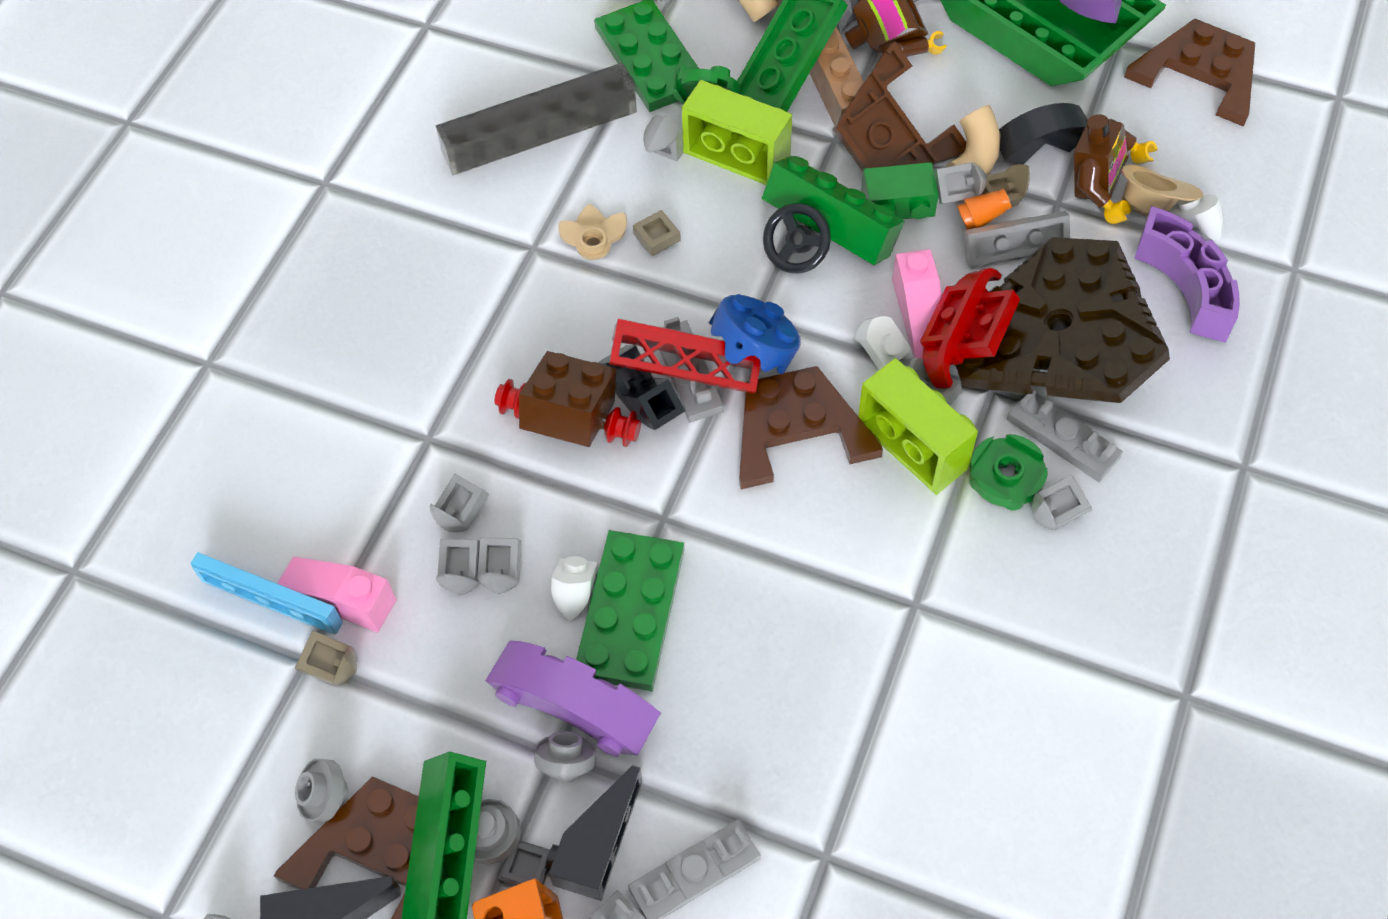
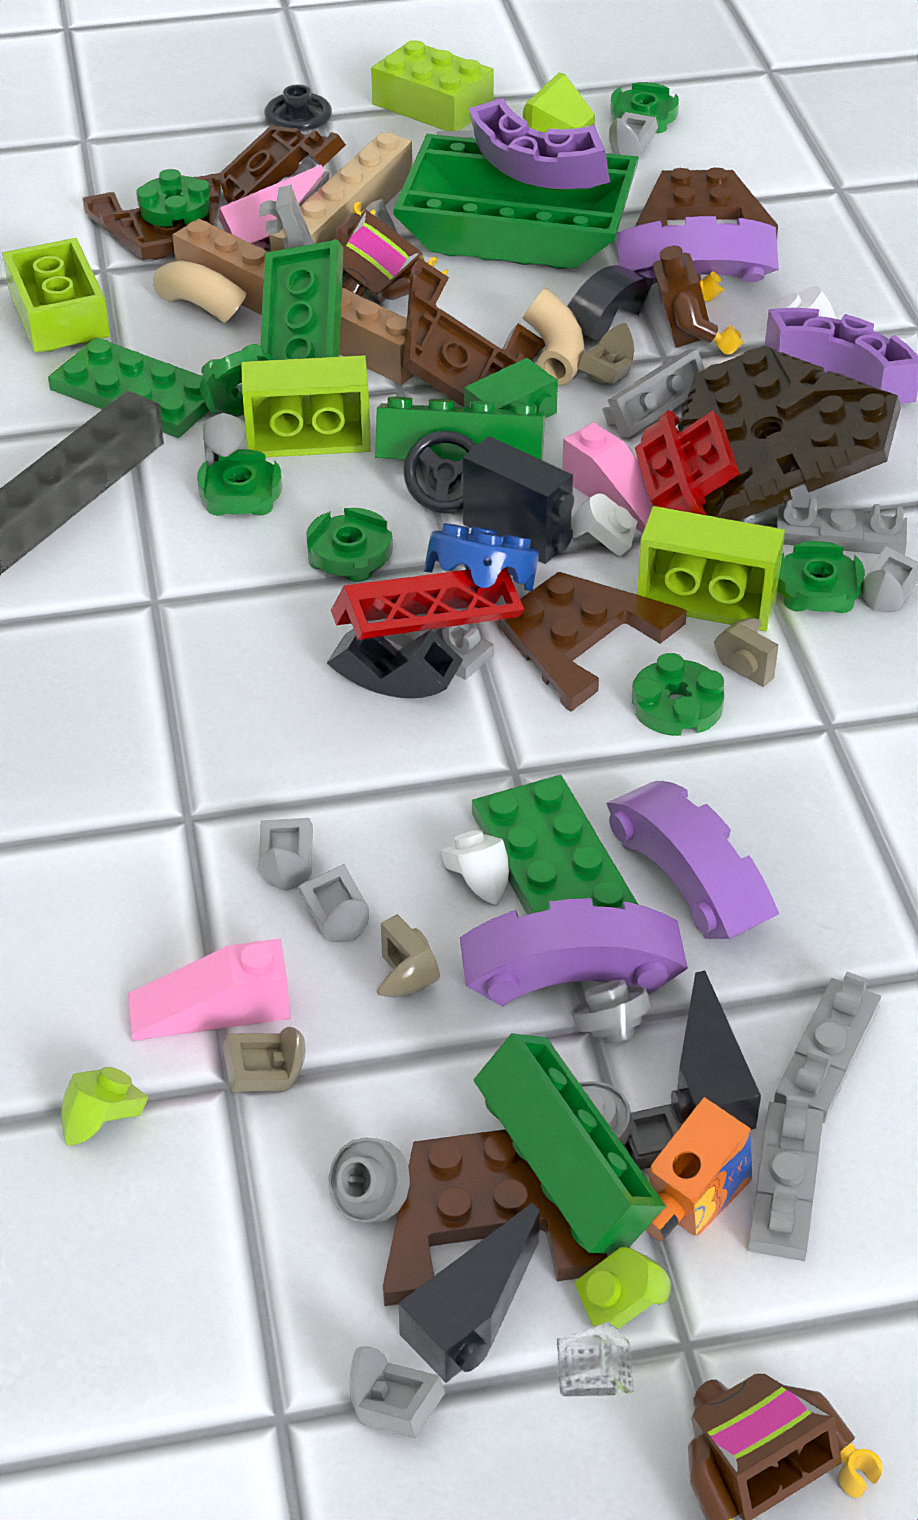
camera: 35 degrees left, 15 degrees down
medium azure tile [190,552,343,634] -> none
light grey plate [477,537,521,594] -> none
reddish brown brick [494,351,641,447] -> none
tan plate [559,204,627,260] -> none
dark tan plate [633,210,681,256] -> none
light grey plate [934,162,988,204] -> none
orange cone [957,189,1012,230] -> none
tan piece [1122,165,1203,216] -> none
none -> lime plate [61,1067,148,1146]
none -> green plate [197,449,282,516]
none -> green plate [306,507,393,582]
none -> dark tan plate [377,914,440,998]
none -> black brick [463,436,575,564]
none -> medium lavender brick [606,781,779,939]
none -> medium lavender brick [617,216,779,285]
none -> green plate [632,653,724,736]
none -> dark tan plate [714,617,779,687]

